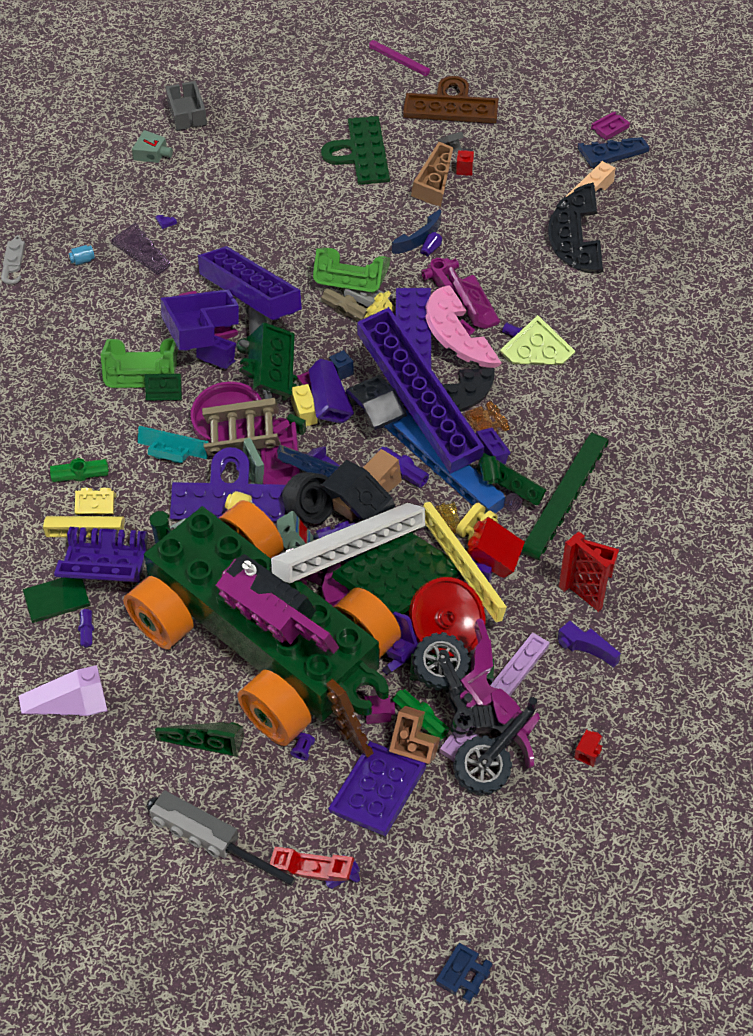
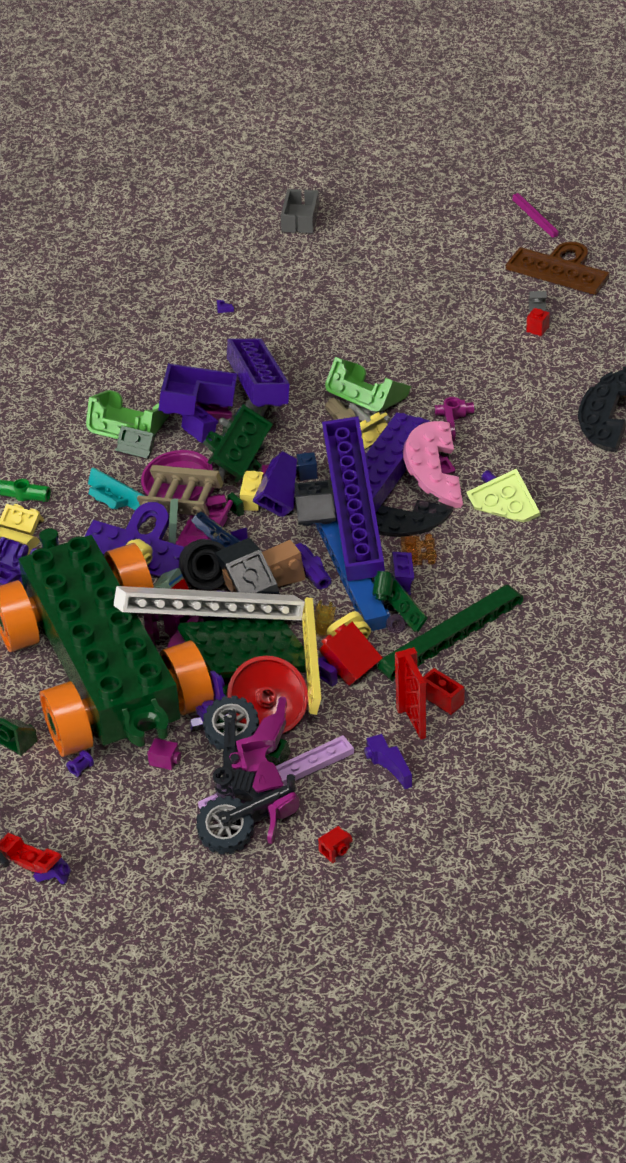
camera: 25 degrees right, 10 degrees down
light grey plate [1,235,25,285] -> none
dark azure brick [68,245,95,265] -> none
clear purple wing [111,222,170,275] -> none
sand green torso [132,130,173,163] -> none
magenta piece [216,554,339,654] -> none
dark green plate [321,116,390,185] -> none
reddish brown wing [326,679,374,758] -> none
dark purple plate [328,741,426,836] -> none
nougat brick [389,706,440,764] -> none
dark blue slope [392,209,441,254] -> none
green piece [392,689,449,741] -> none
medium nougat wedge [411,142,453,207] -> none
dark purple cone [420,232,442,257] -> none
dark blue plate [436,943,493,1004] -> none
magenta piece [449,267,501,329] -> none

